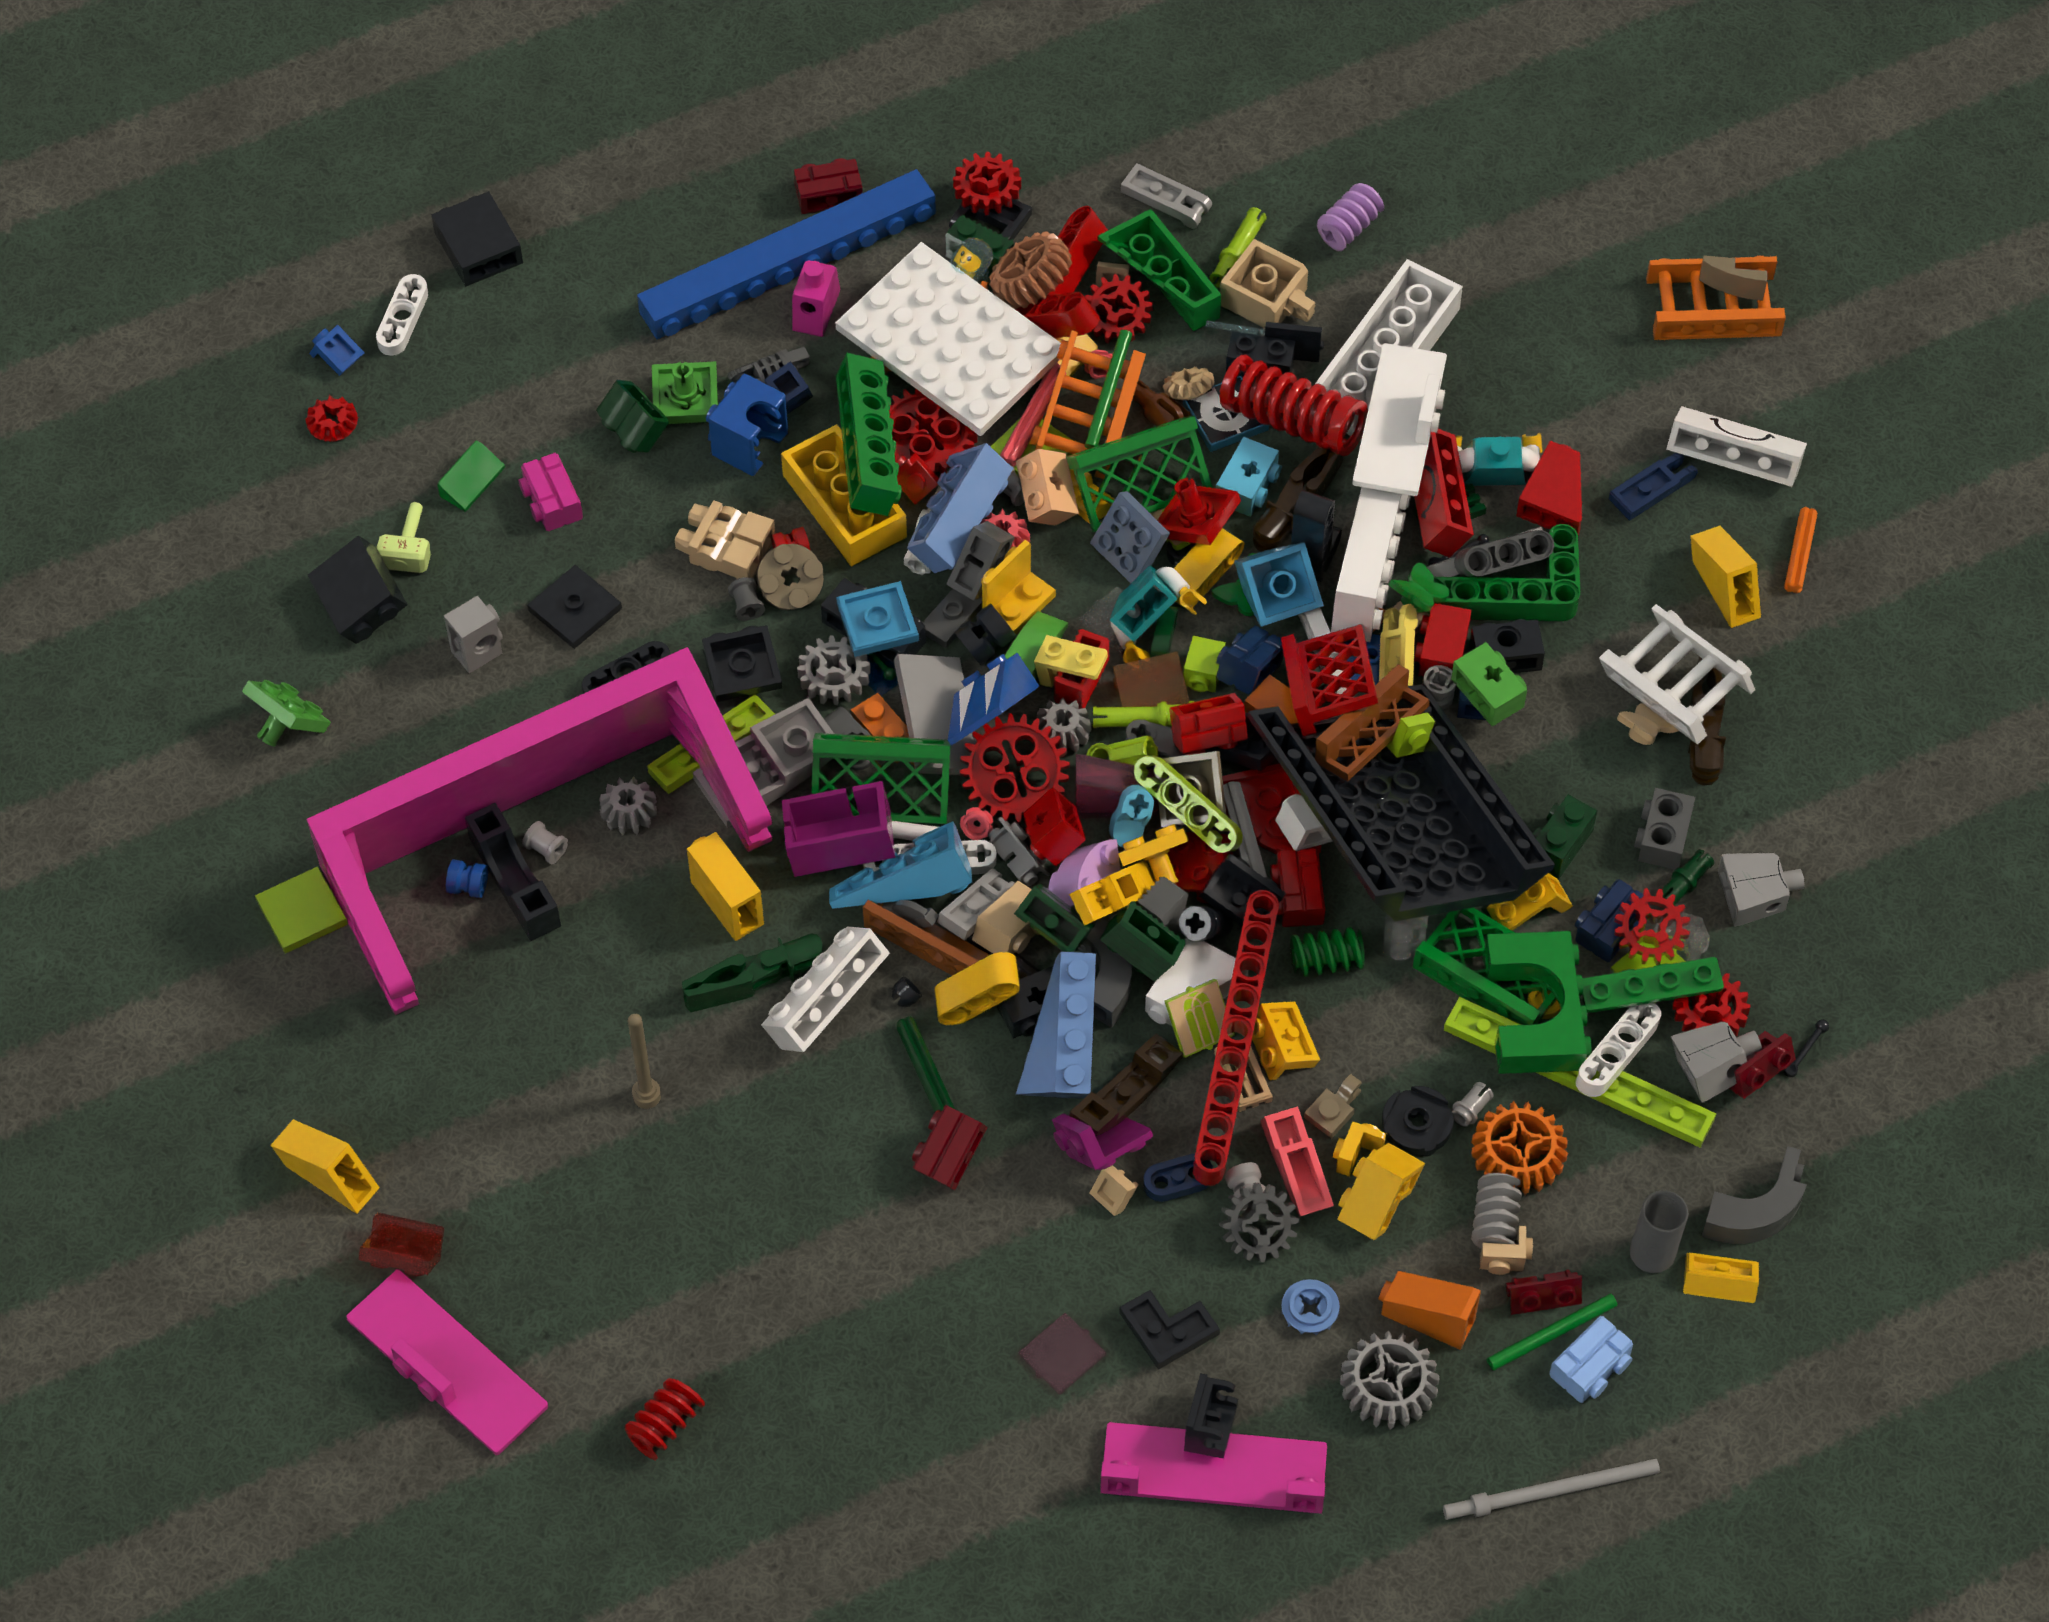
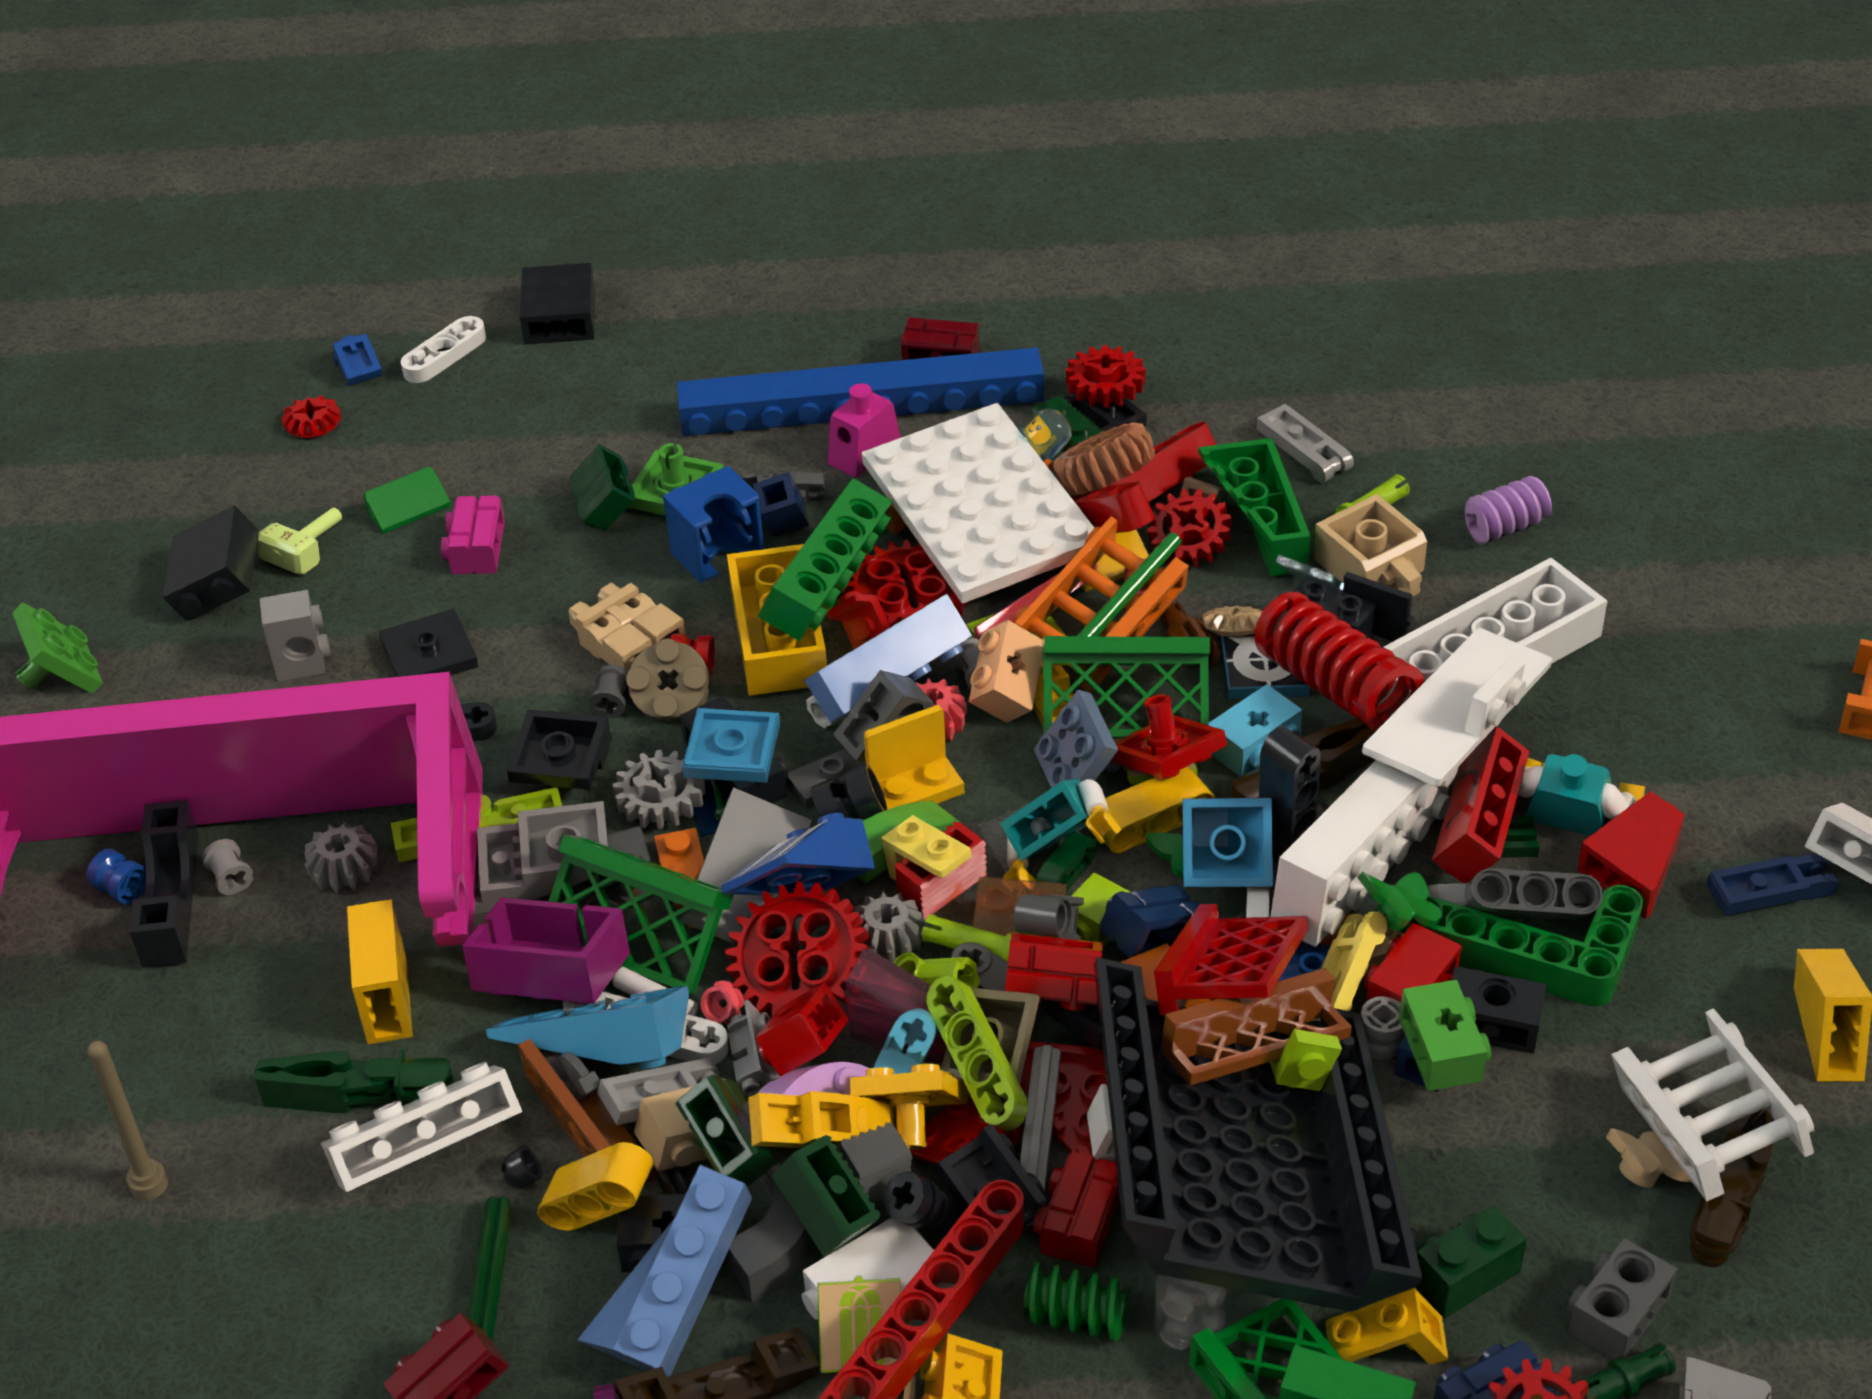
camera: 25 degrees right, 15 degrees down
none -> dark grey piece [1014,894,1084,940]

